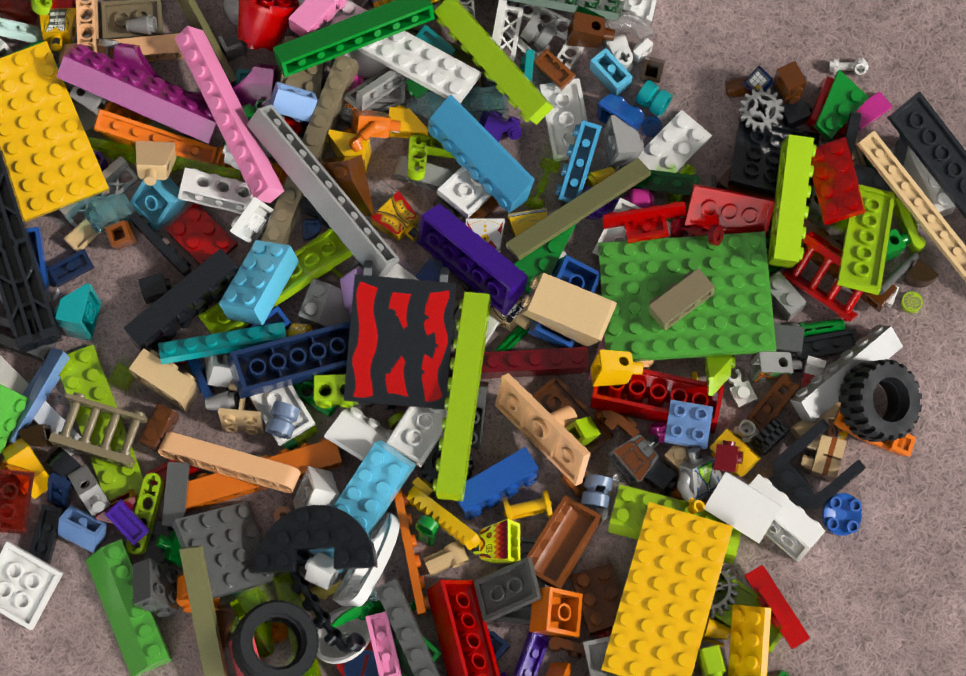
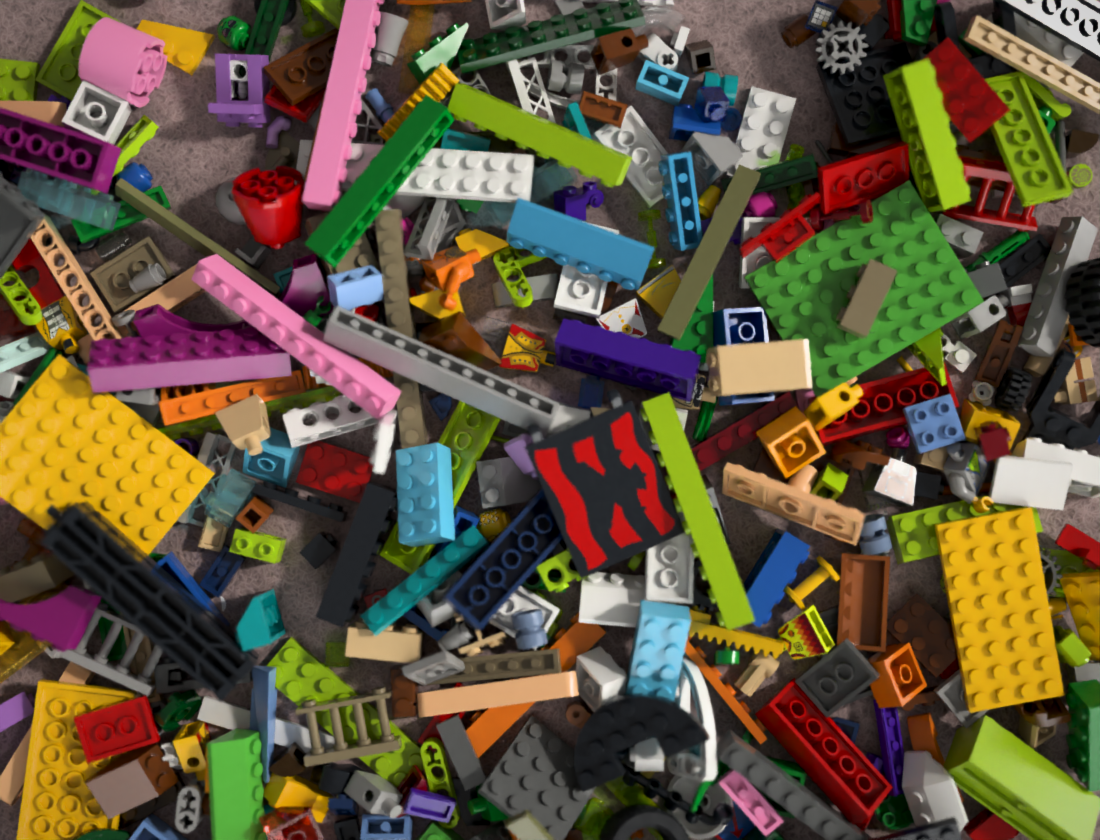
camera: 30 degrees left, 15 degrees up
none -> lime brick [229,527,286,564]
none -> light grey plate [402,651,465,686]
none -> dark tan plate [428,649,562,685]
none -> clear blue brick [694,86,730,123]
none -> light orange brick [756,406,826,478]

